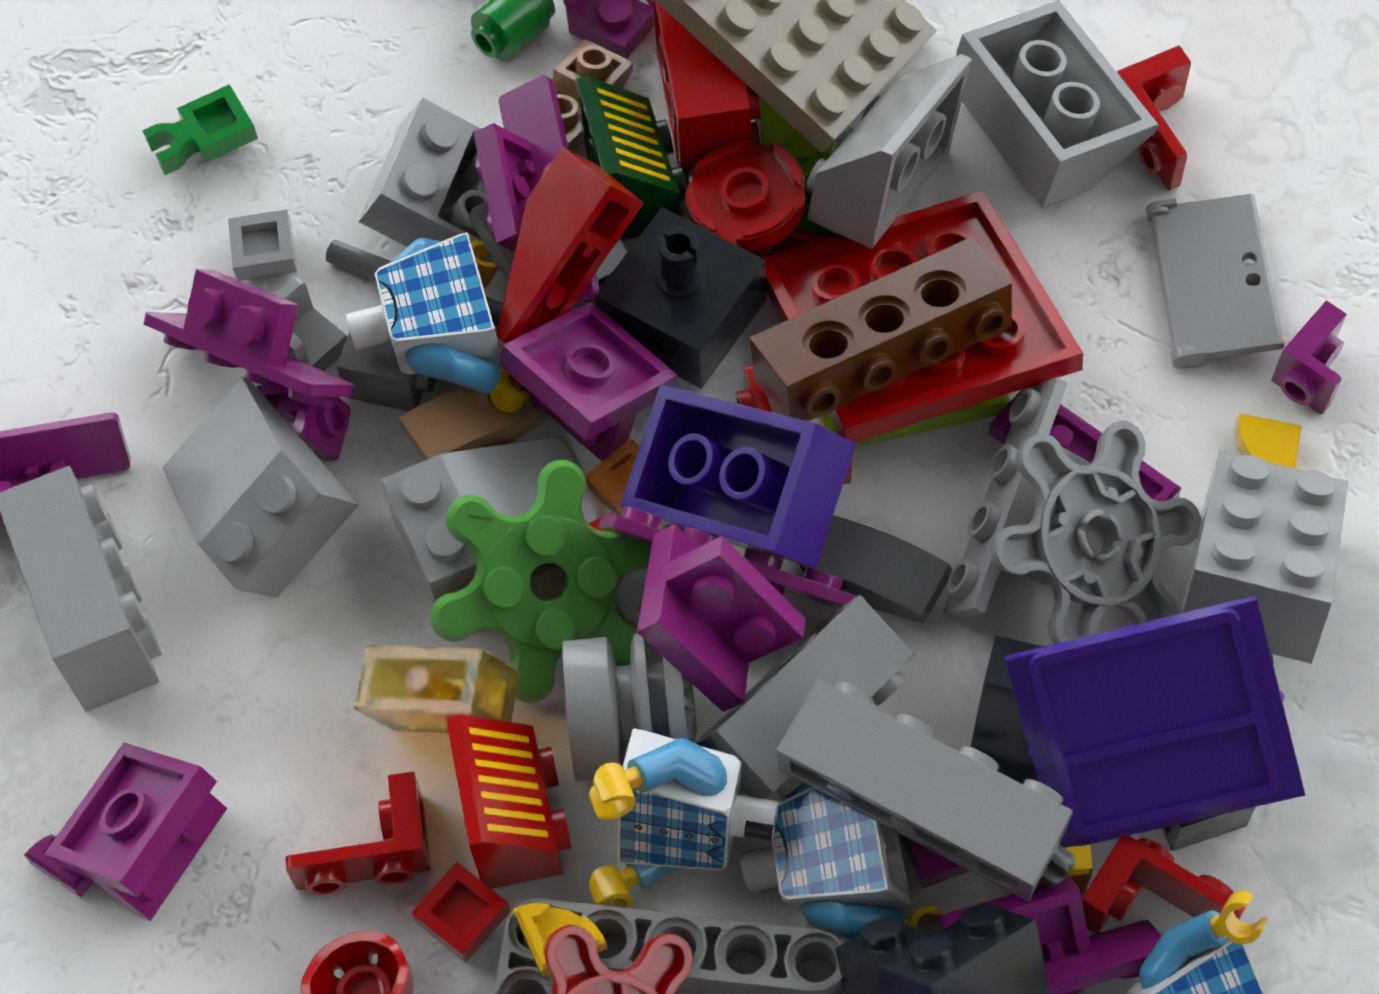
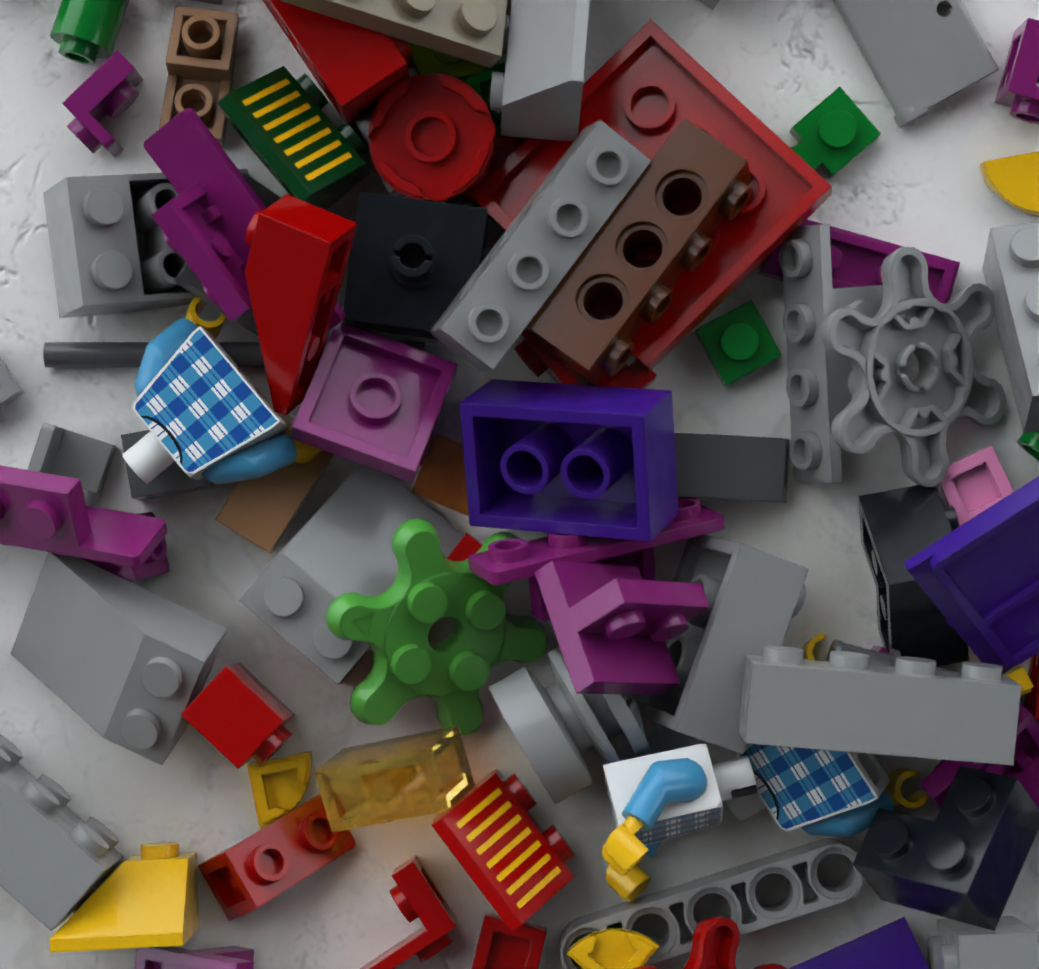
camera: 30 degrees left, 25 degrees up
none -> yellow slope [49,842,200,953]
none -> magenta bracket [62,50,143,158]
none -> red brick [180,662,295,769]
none -> red bracket [197,792,356,921]
none -> yellow tile [247,751,312,828]
none -> light grey brick [429,120,651,372]
none -> green plate [694,300,782,387]
none -> green plate [789,86,881,179]

